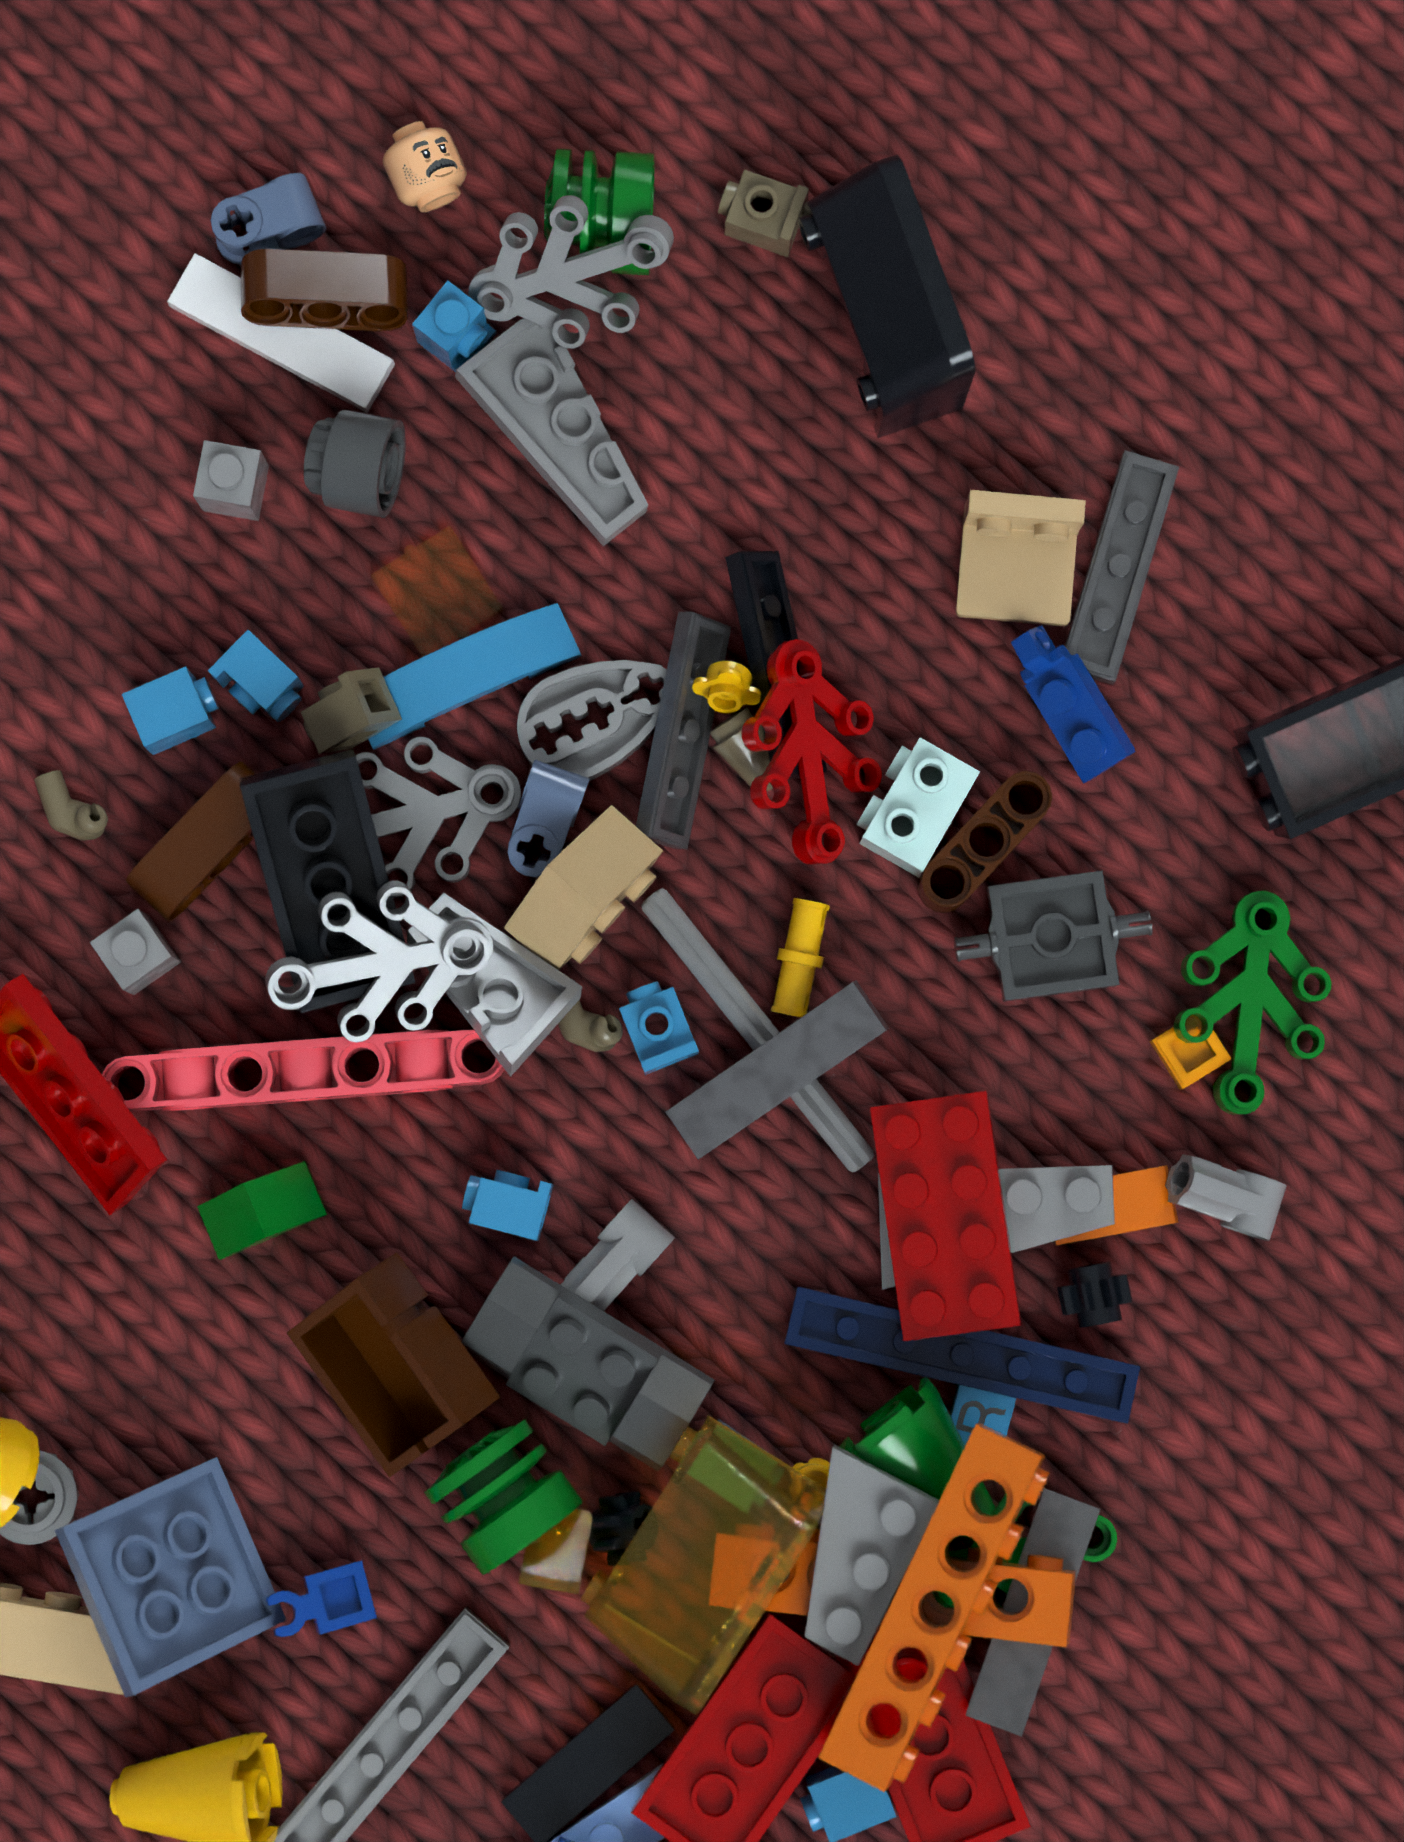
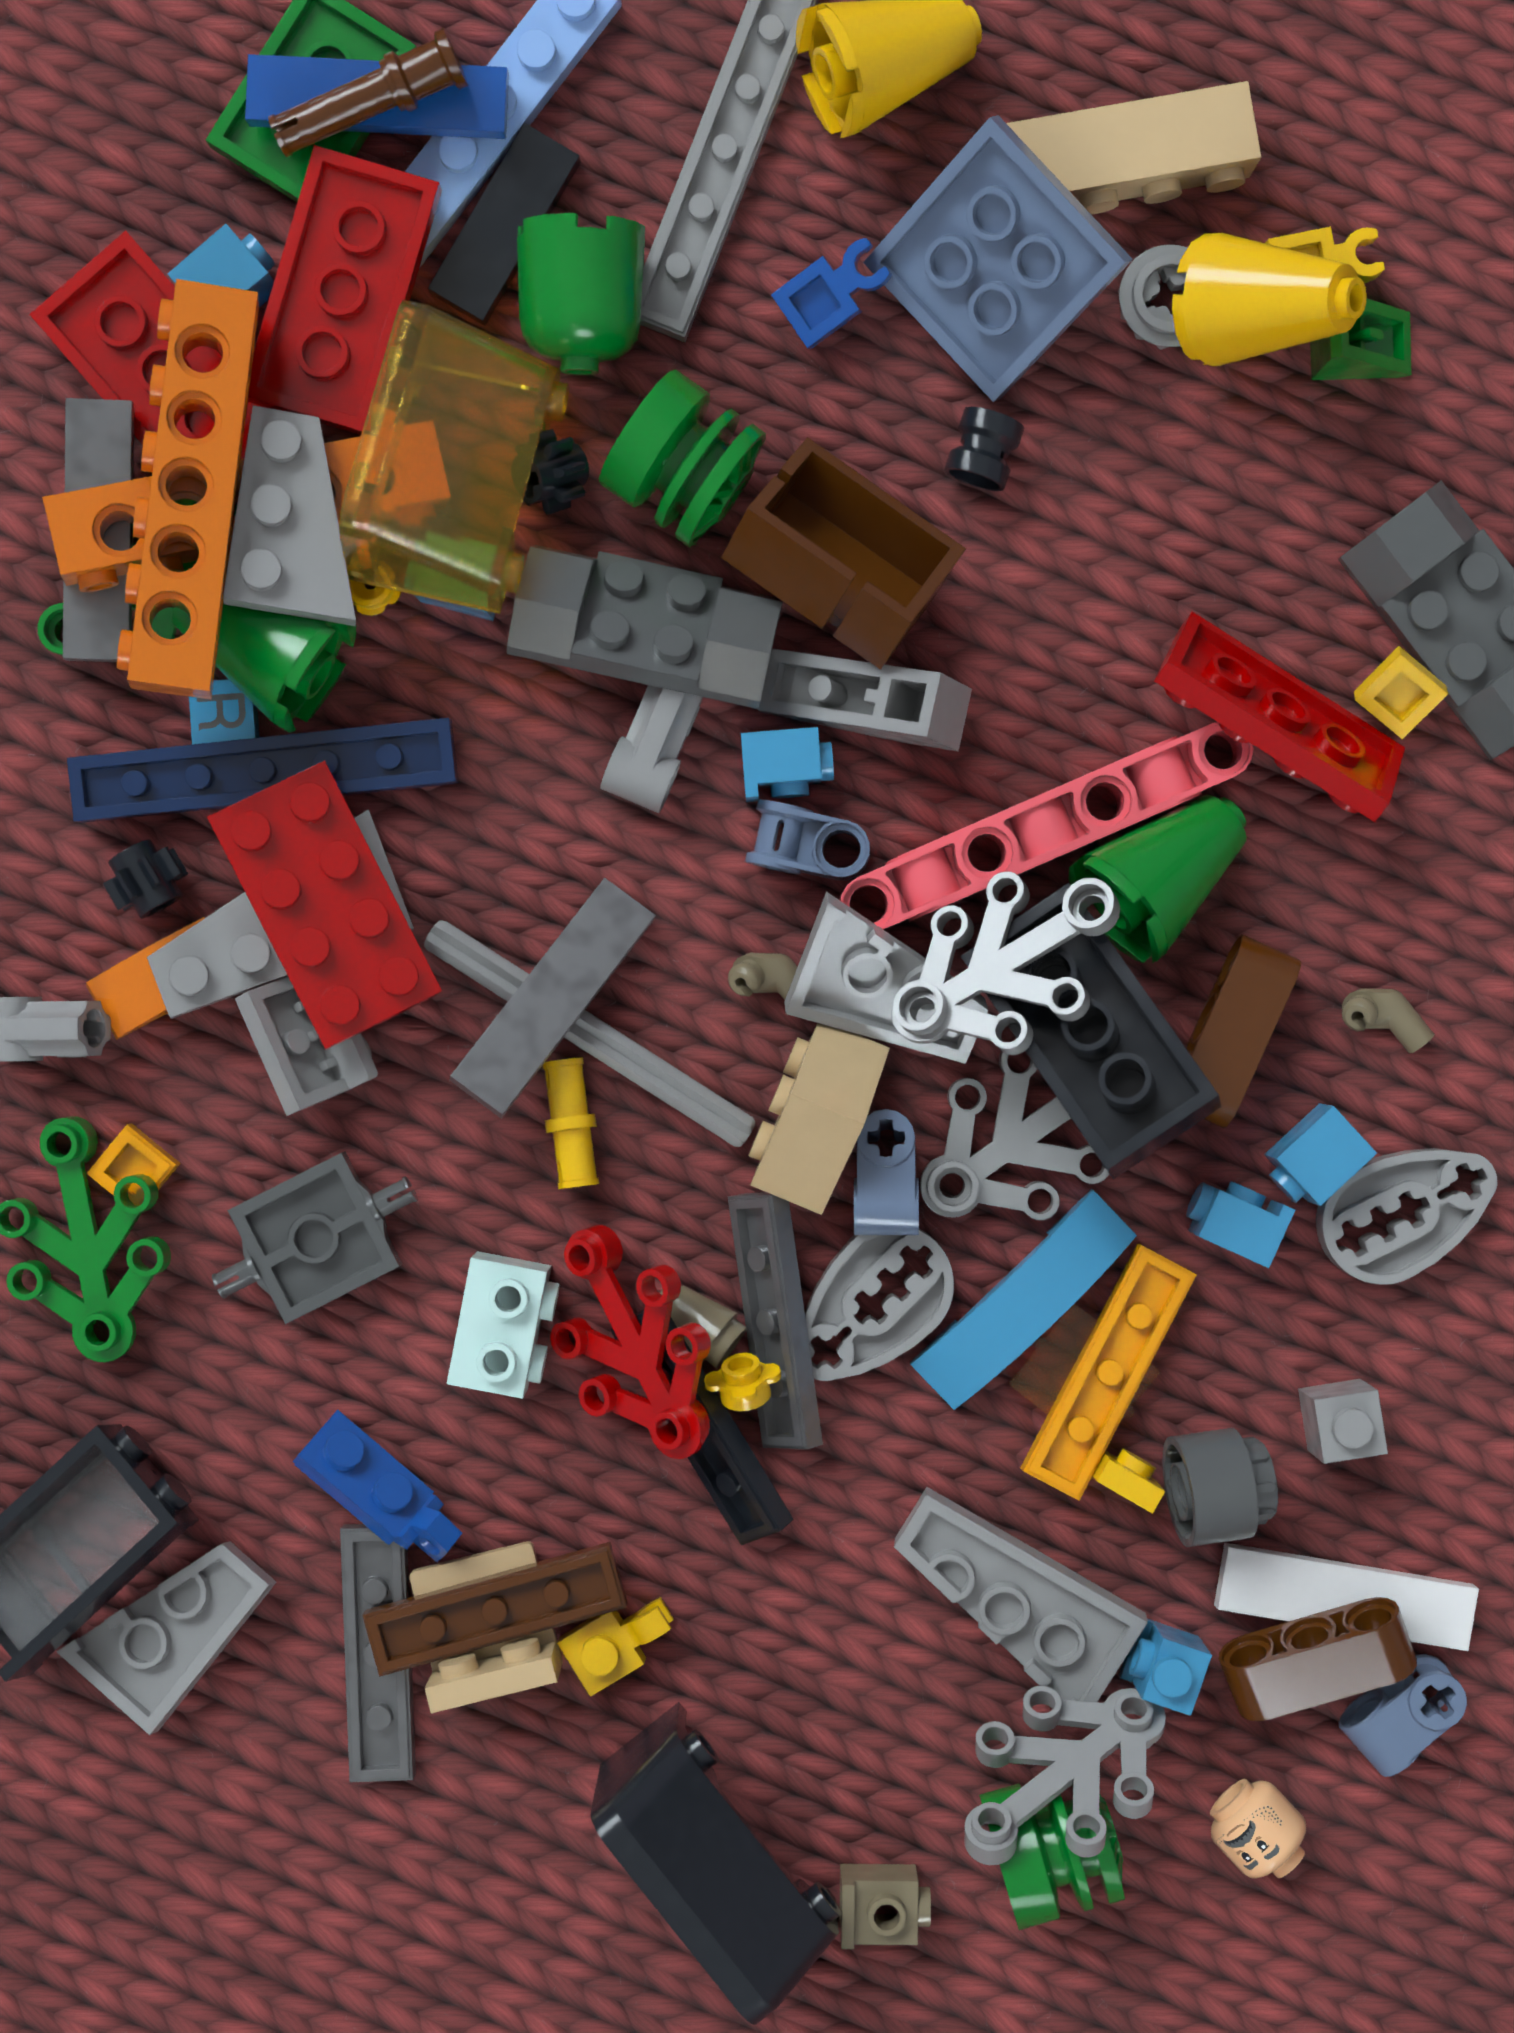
camera: 170 degrees right, 5 degrees up
light grey brick [90,909,181,995] -> none
green slope [197,1161,328,1260] -> none
dark tan brick [301,667,402,754] -> none
clear yellow slope [519,1509,592,1594] -> none
dark azure brick [619,981,699,1075] -> none
reddish brown beam [917,771,1052,913] -> none
none -> light grey wing [56,1541,277,1735]
none -> light grey bracket [235,977,378,1116]
none -> reddish brown tile [362,1541,628,1677]
none -> green cylinder [517,213,645,375]
none -> yellow plate [557,1597,674,1697]
none -> sand blue piece [745,799,870,881]
none -> light grey slope [758,649,972,751]
none -> black wheel [944,406,1025,491]
none -> light orange tile [1020,1244,1197,1501]
none -> green cone [1068,794,1247,963]
none -> yellow plate [1093,1449,1166,1514]
none -> light grey piece [1316,1148,1497,1285]

